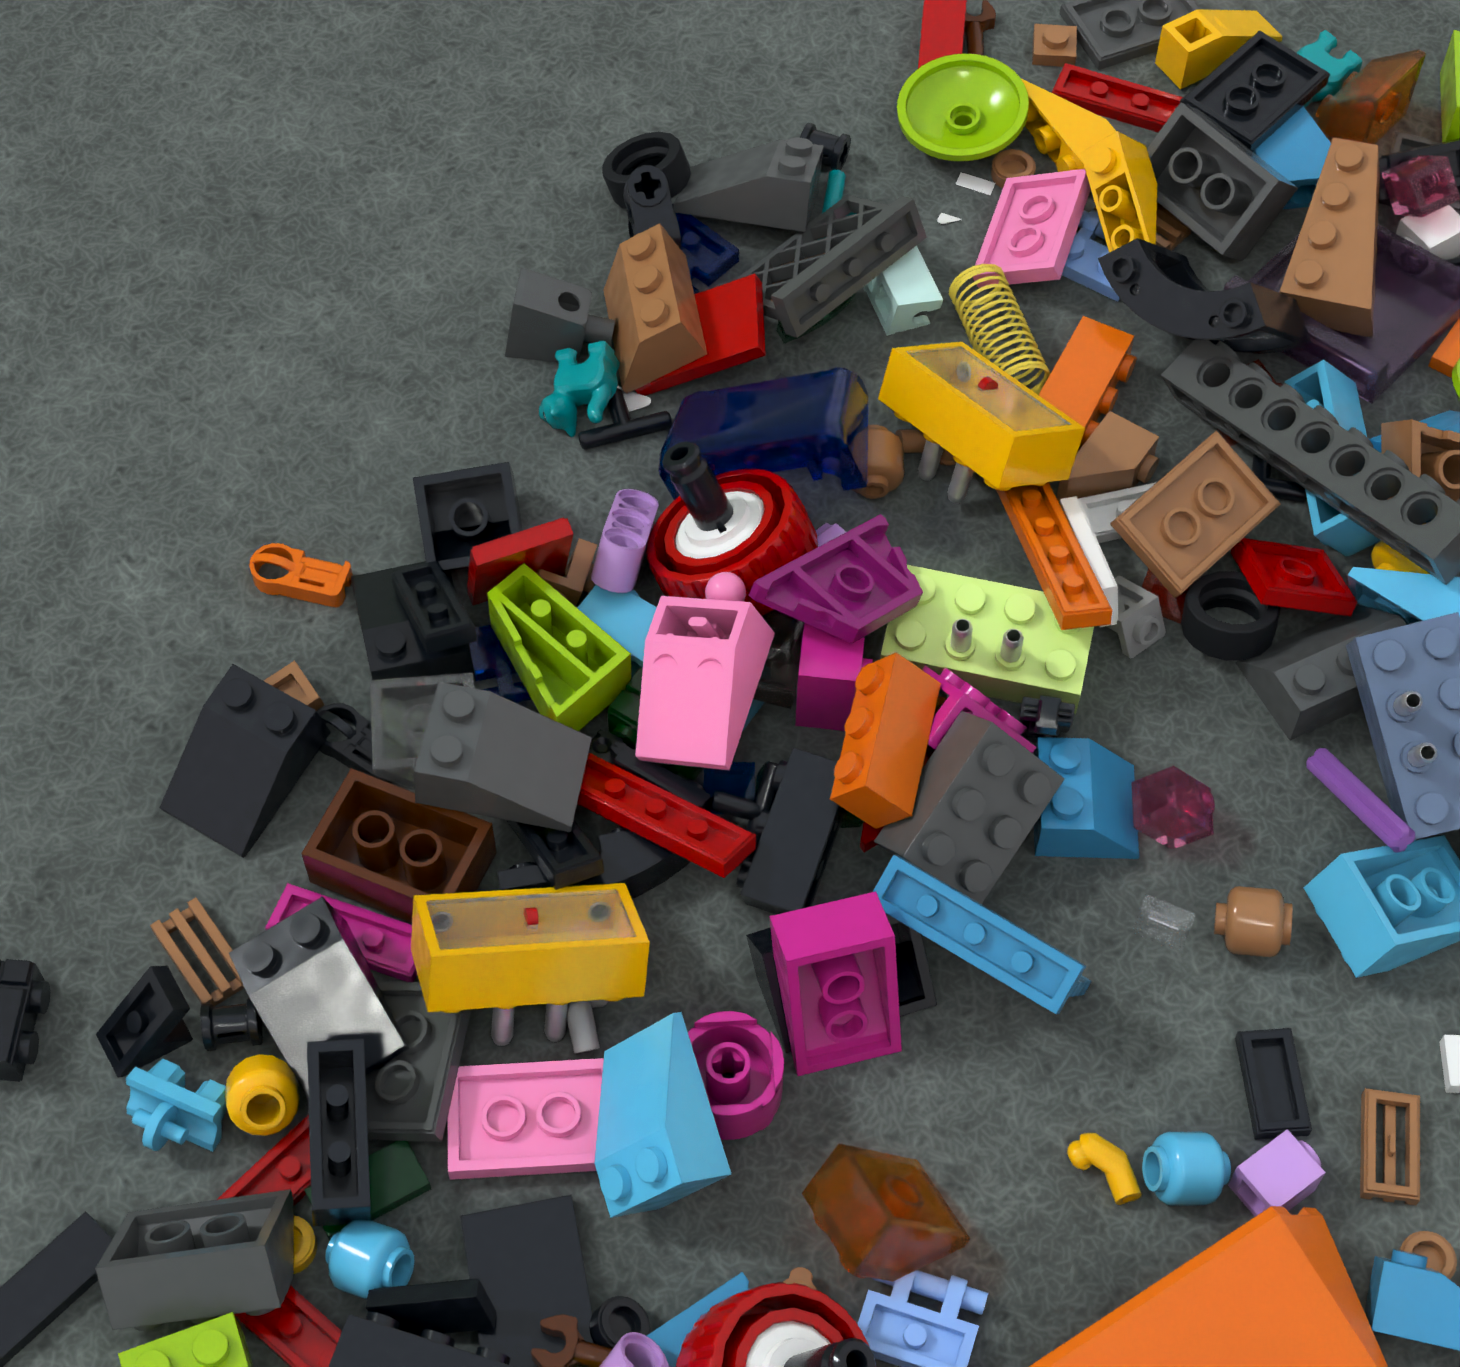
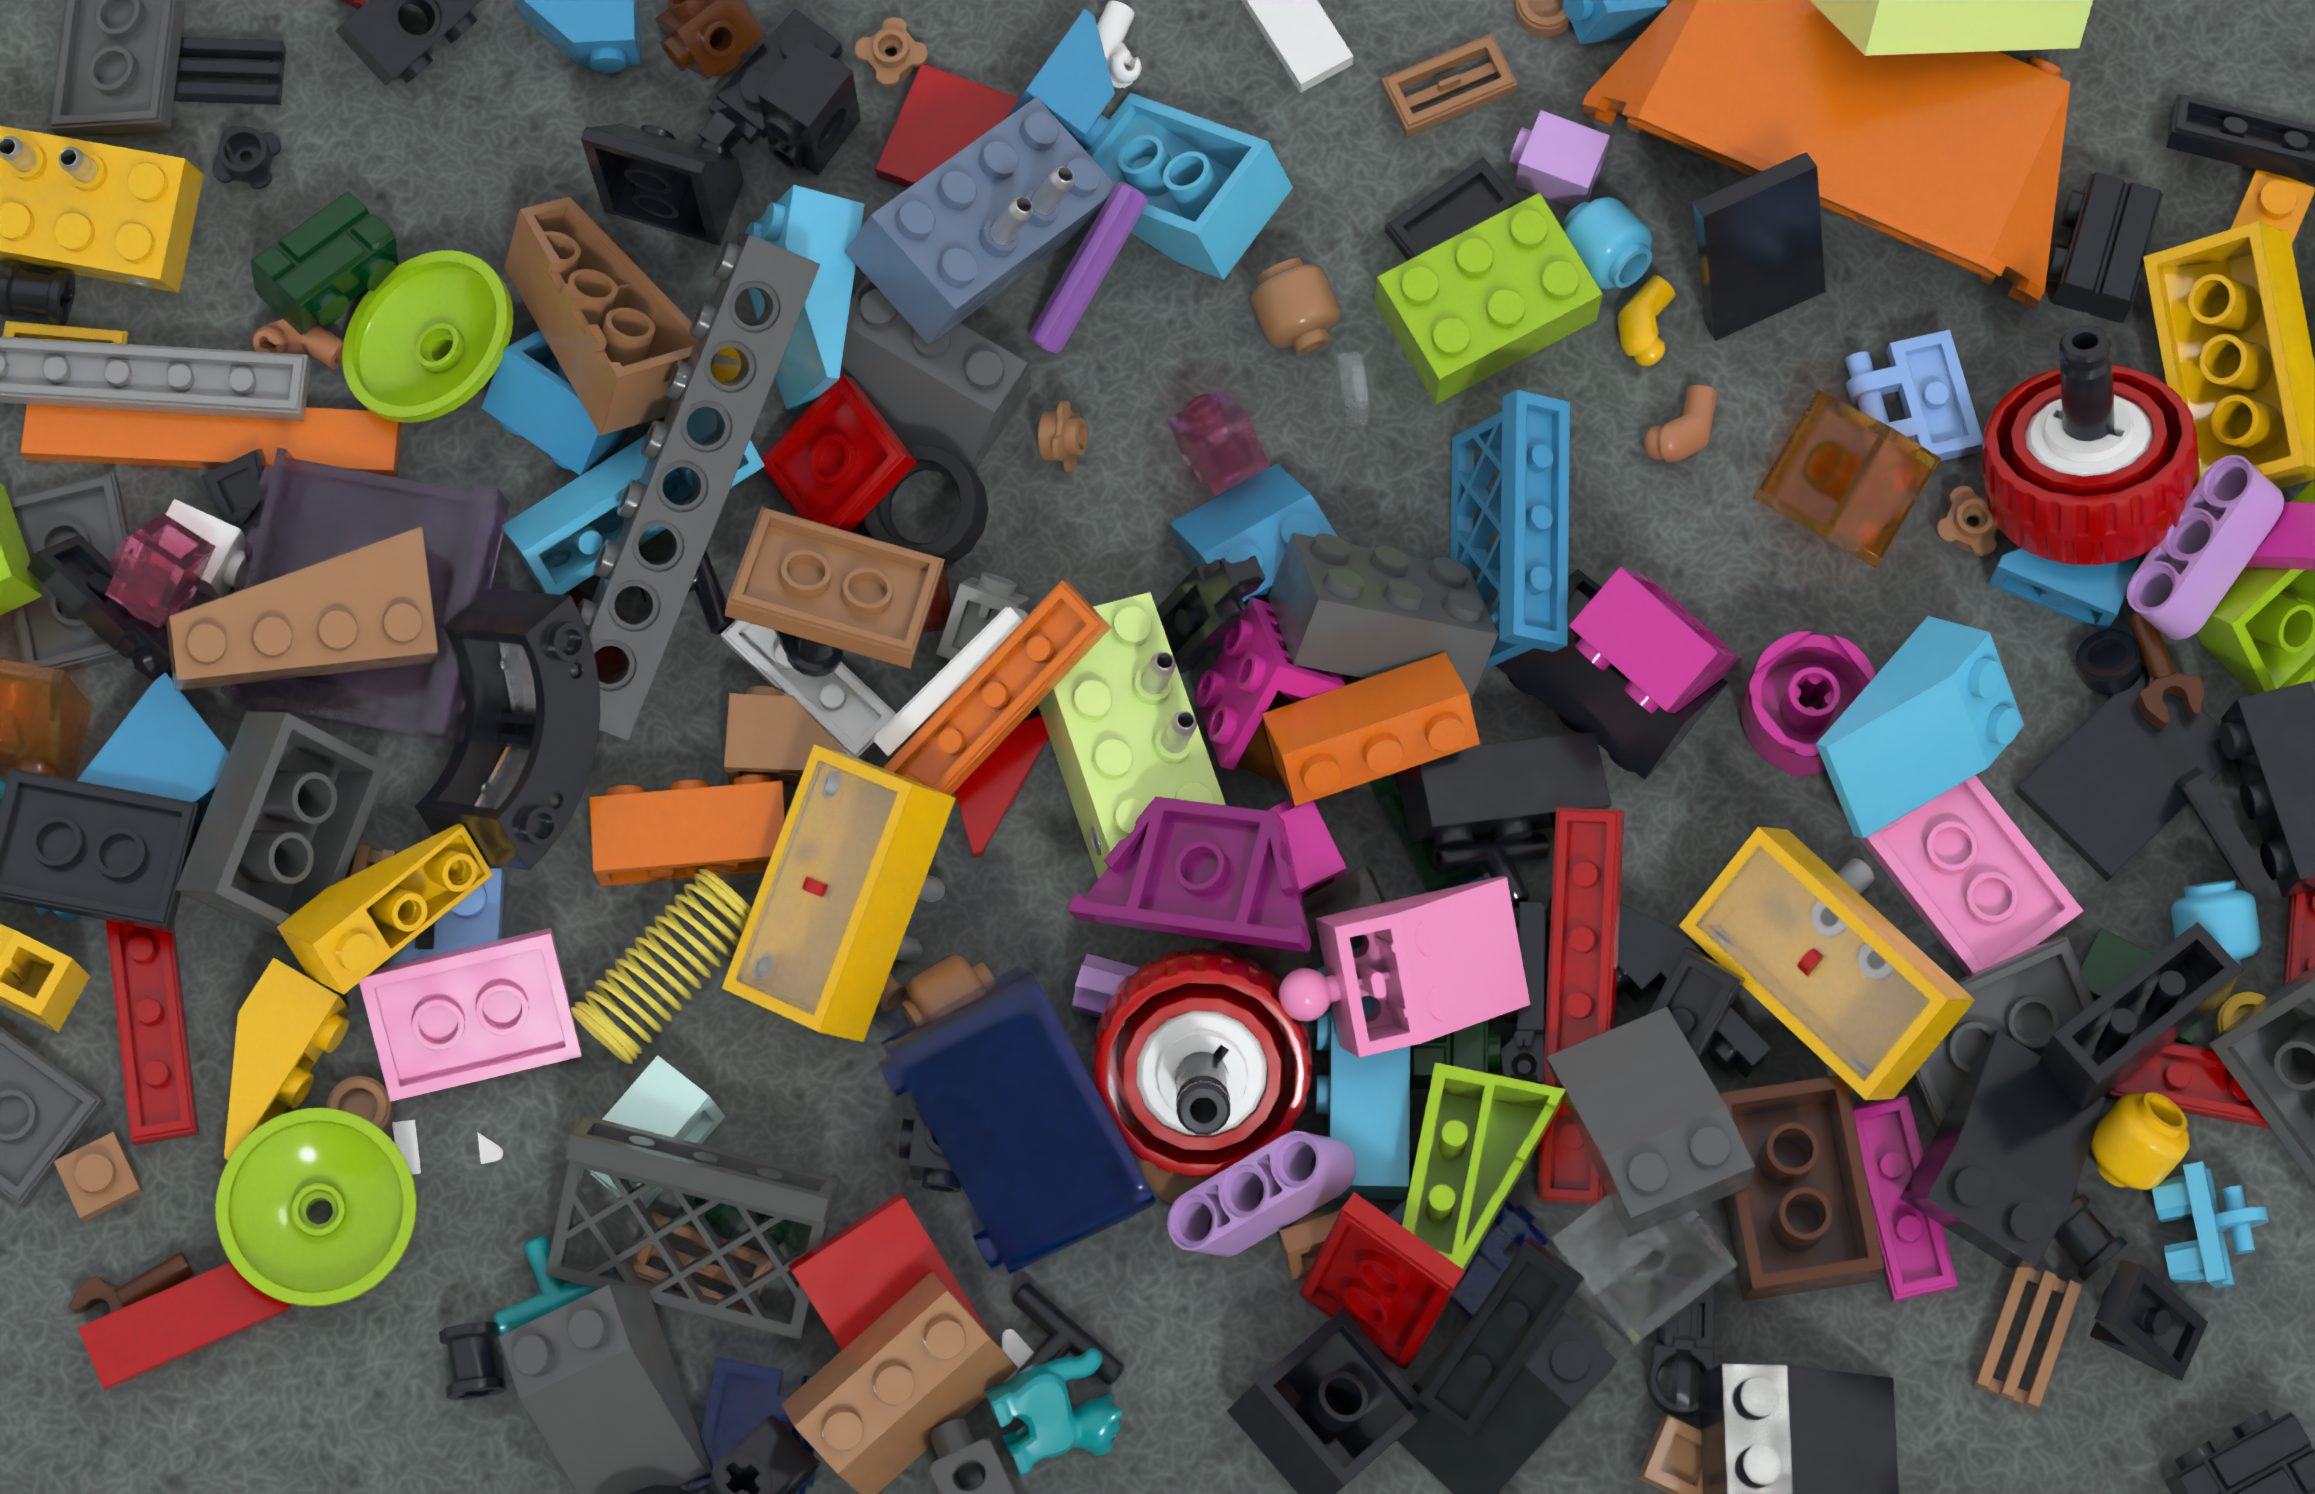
camera: 120 degrees left, 15 degrees up
none -> red tile [954,716,1049,859]
none -> medium nougat plate [1038,401,1088,472]
none -> lime brick [1374,192,1603,404]
none -> nougat arm [1644,385,1718,463]
none -> black tile [1693,152,1826,341]

